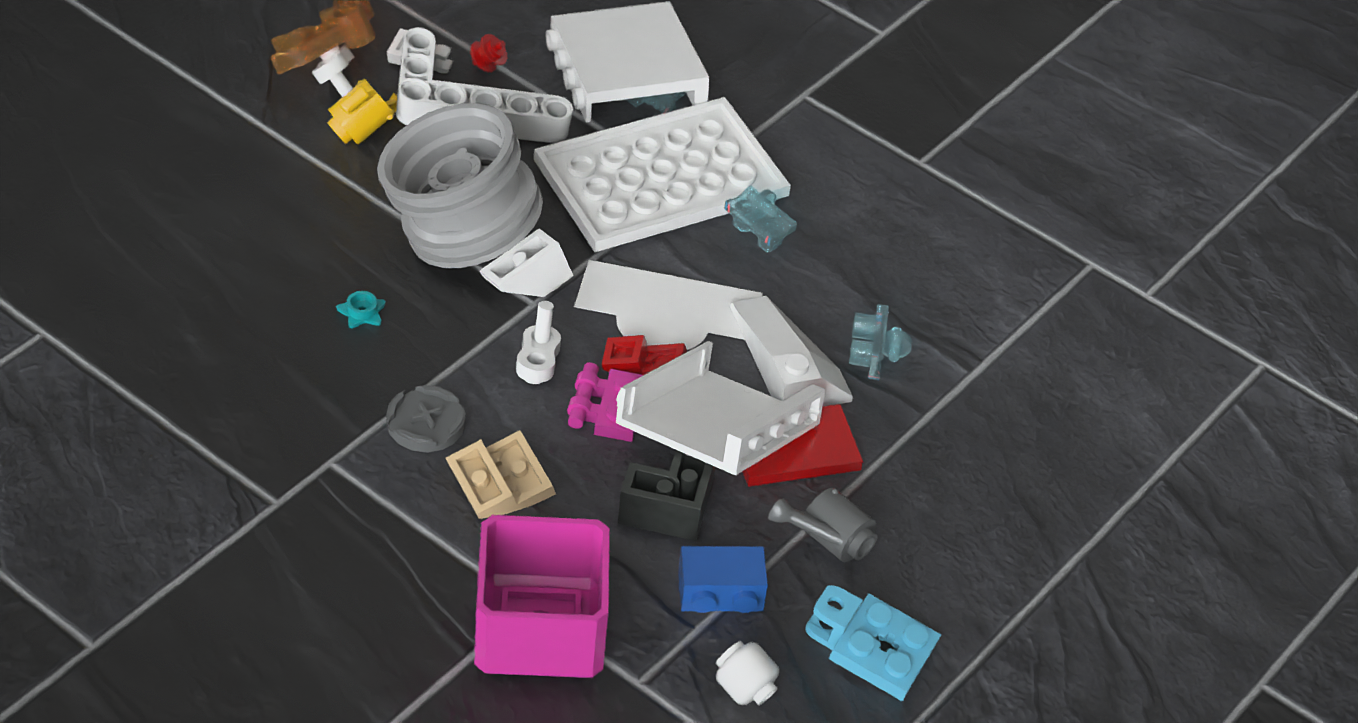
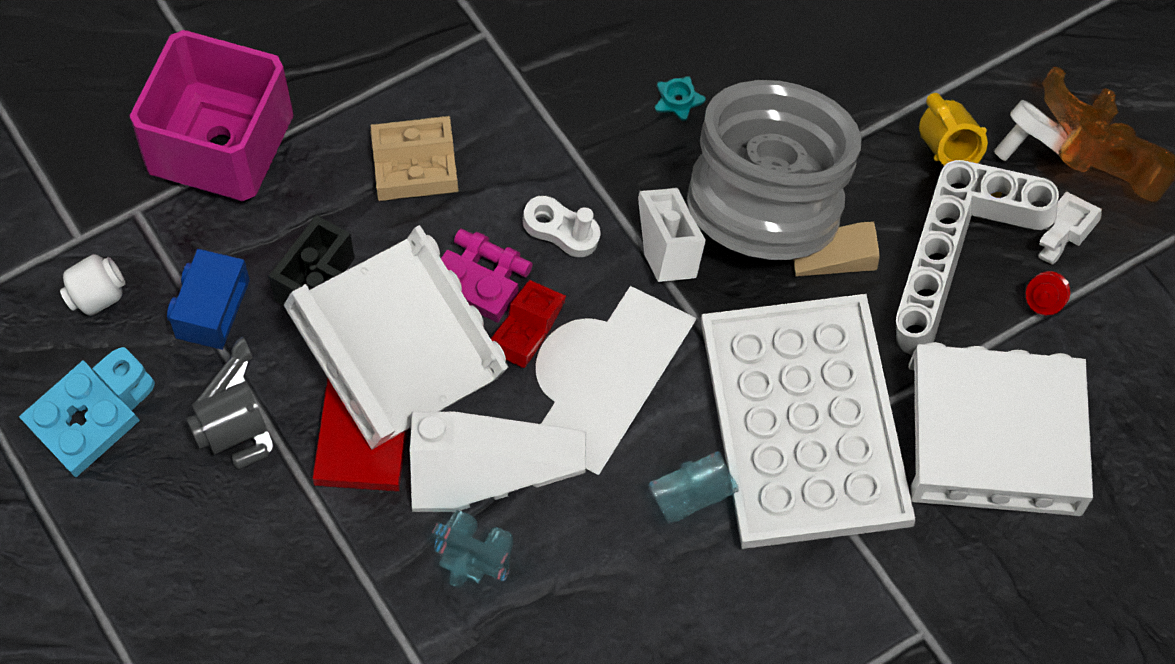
camera: 115 degrees right, 15 degrees up
dark grey tile [386,385,466,452] -> none

